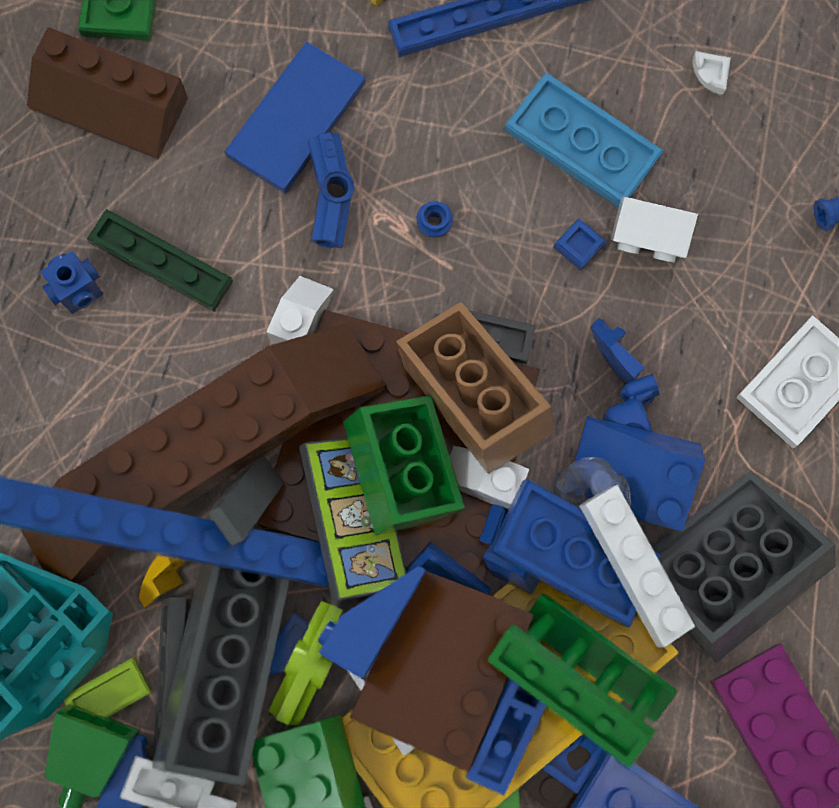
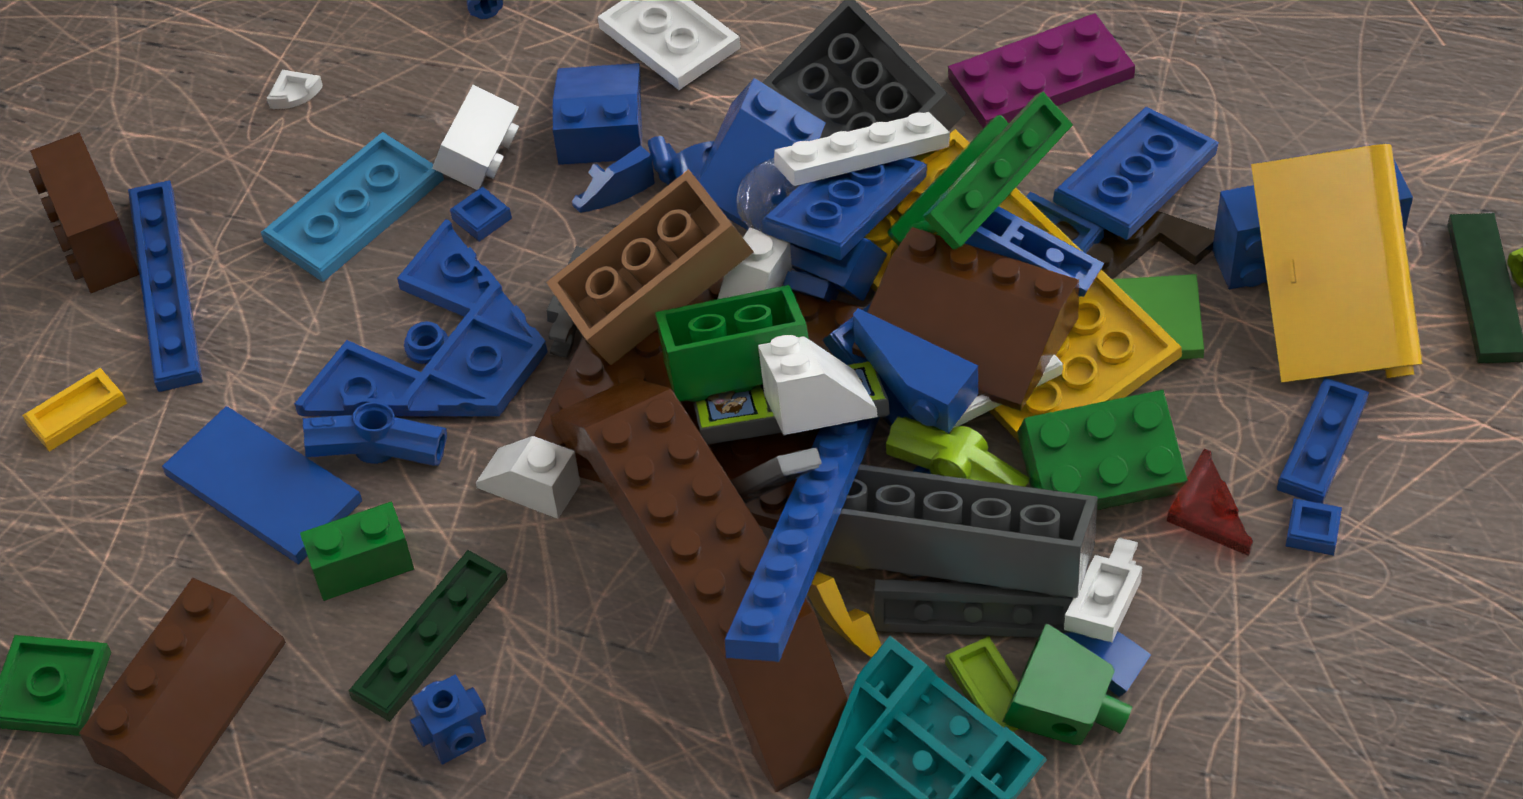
camera: 80 degrees left, 25 degrees down
none -> blue wing [294,219,548,416]
none -> green brick [300,501,415,601]
none -> blue slope [553,63,642,165]
none -> white slope [758,335,878,435]

